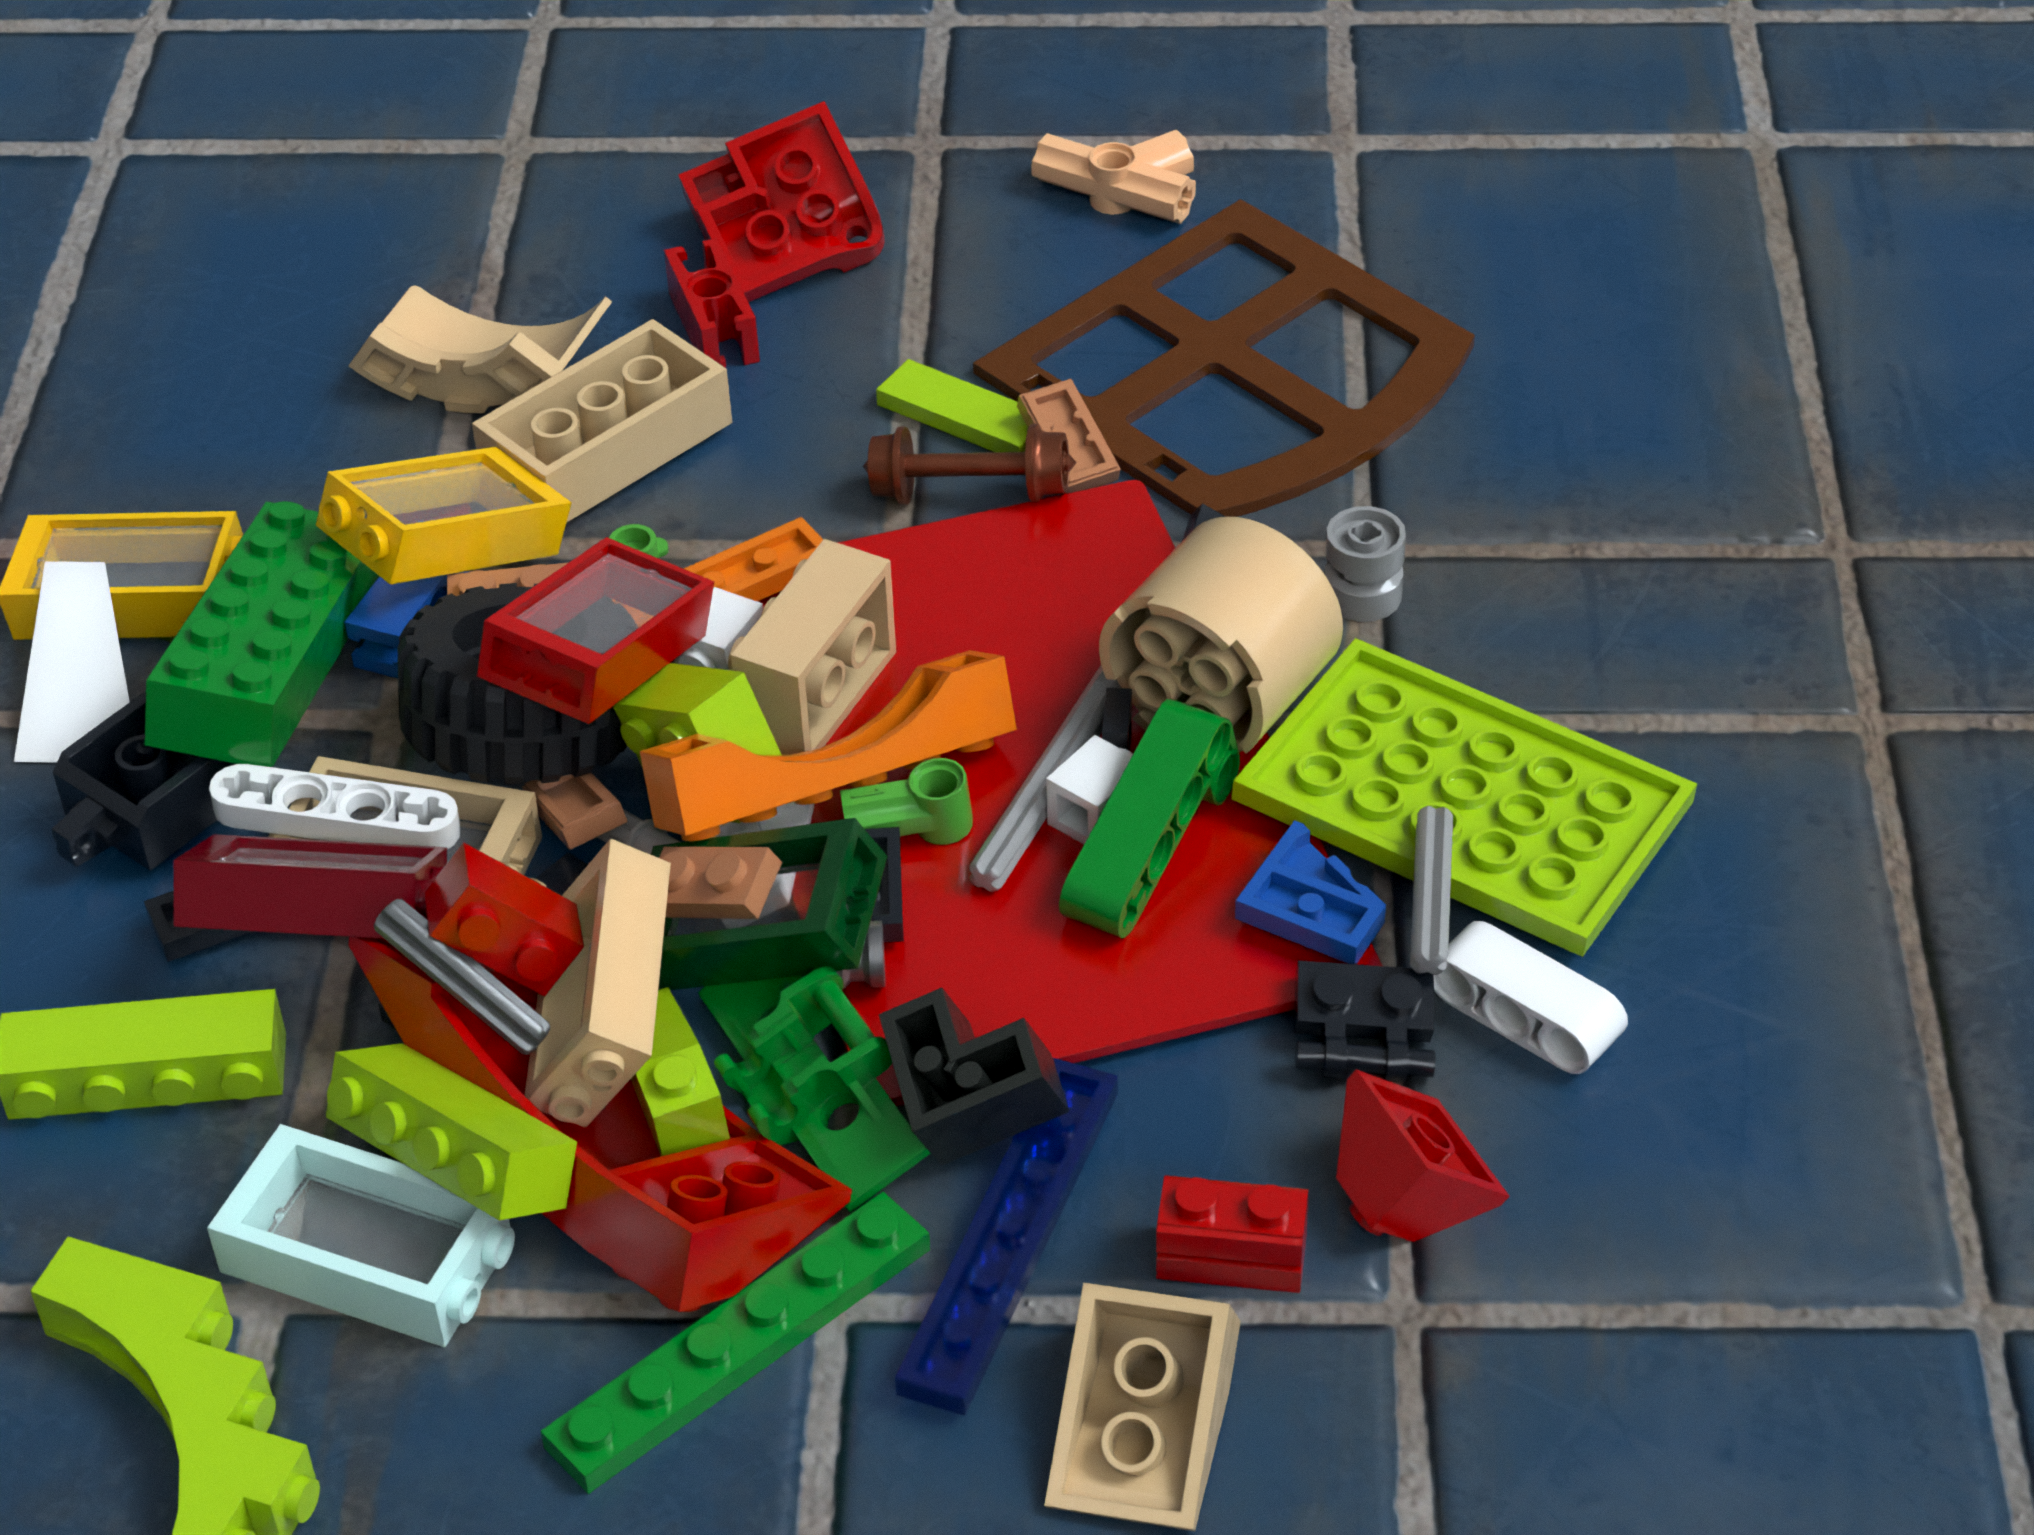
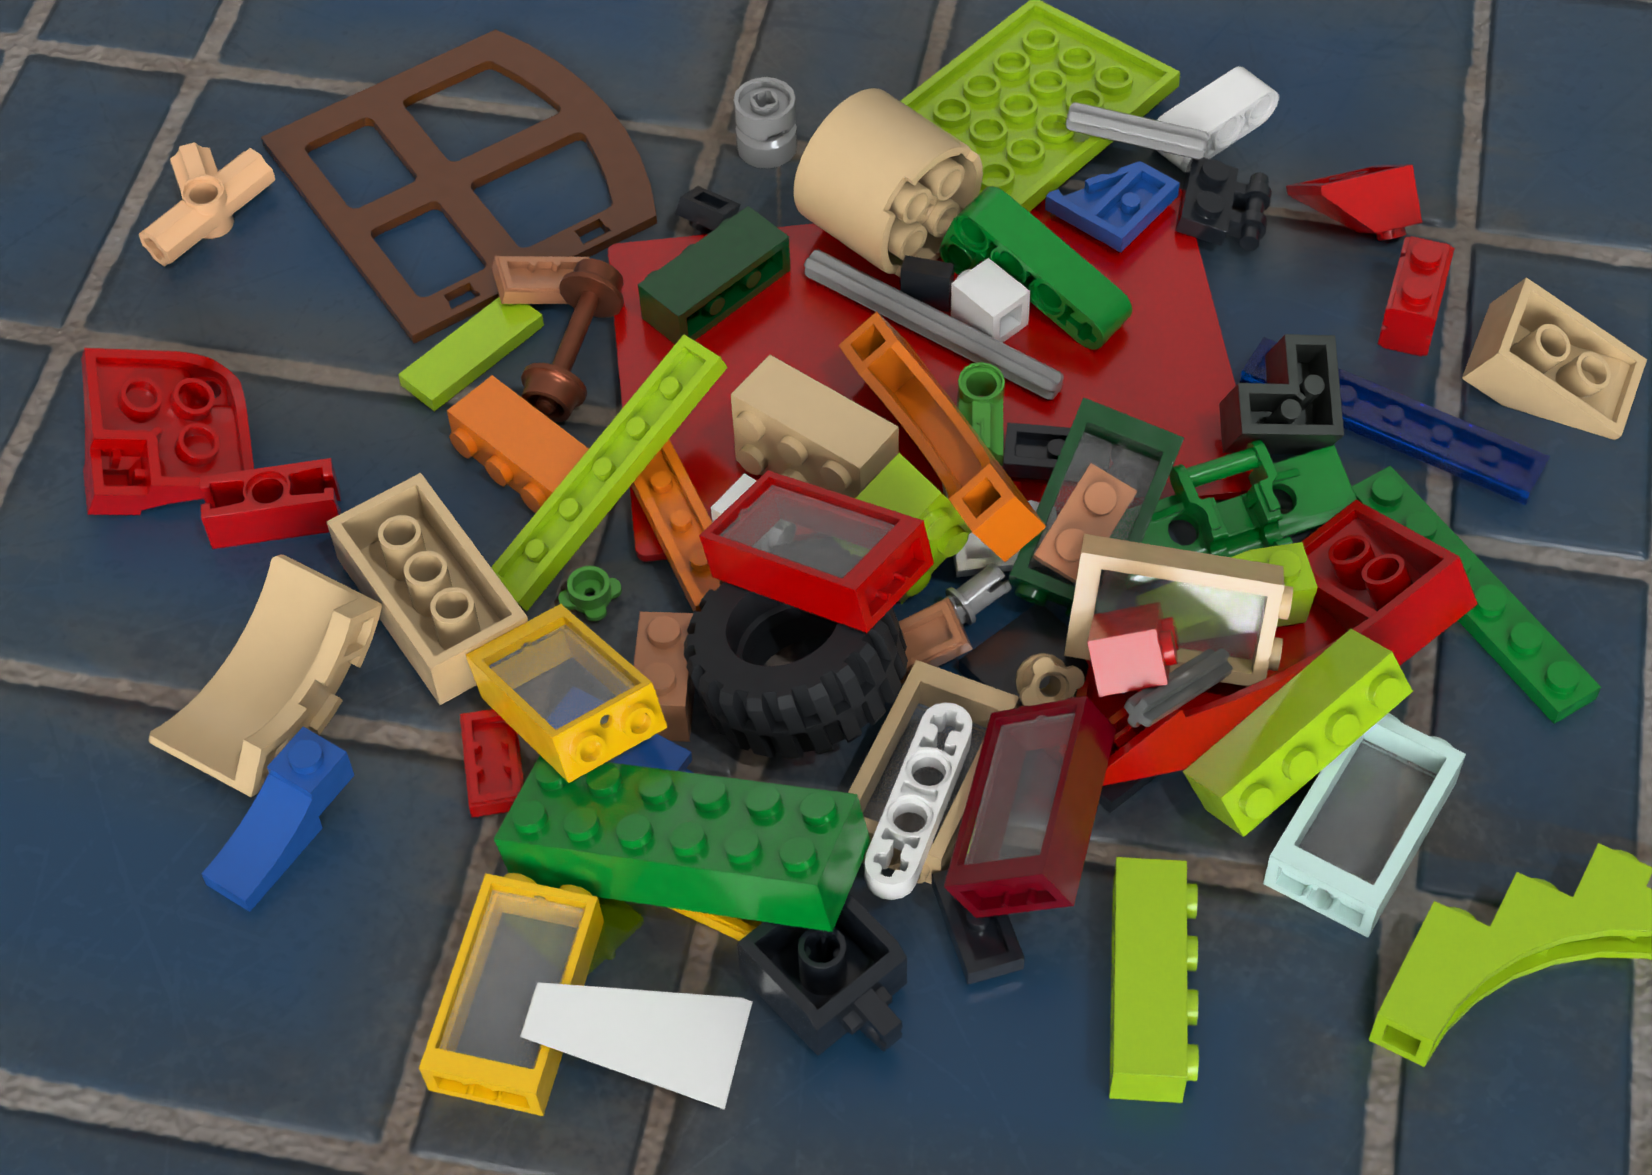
camera: 80 degrees left, 10 degrees up
none -> blue slope [201,726,355,912]
none -> orange brick [447,375,589,513]
none -> lime plate [491,334,728,611]
none -> dark green brick [638,206,791,344]

